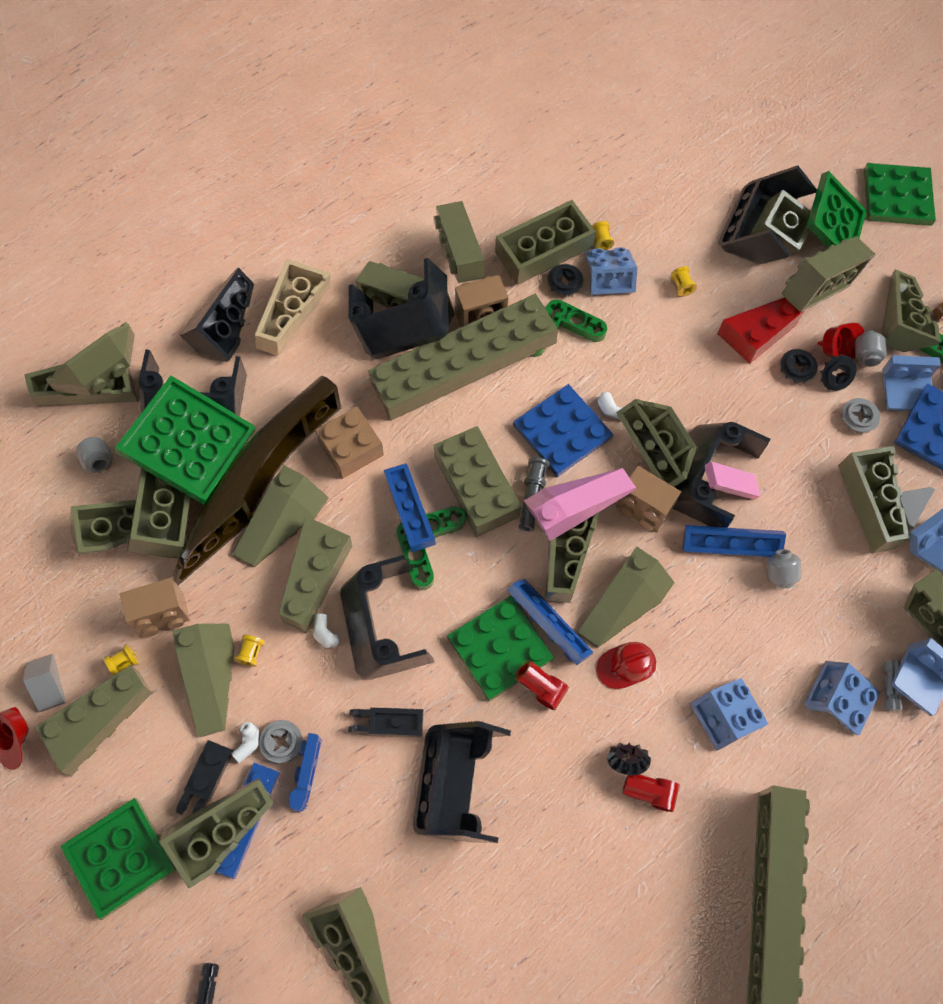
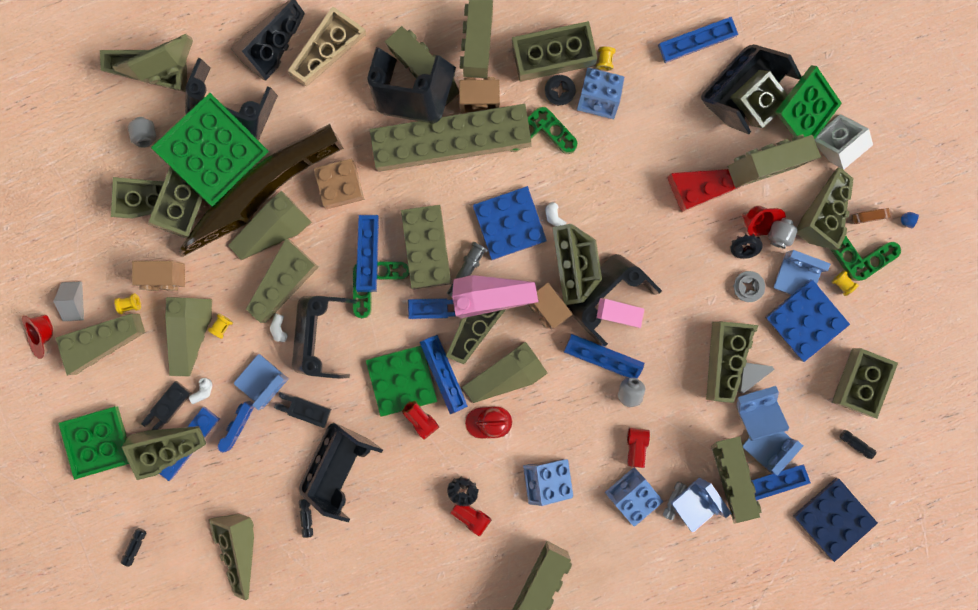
camera: 20 degrees right, 20 degrees up
light grey gear [259,720,303,764] -> none
yellow bush [670,266,697,296] -> none
black gear [780,349,818,384] -> none
green plate [864,163,936,226] -> none
none -> medium blue bracket [234,354,289,410]
none -> black axle [299,498,313,538]
none -> blue hinge [408,298,457,319]
none -> red piece [627,428,650,468]
none -> blue plate [658,16,738,63]
none -> white slope [815,114,873,170]

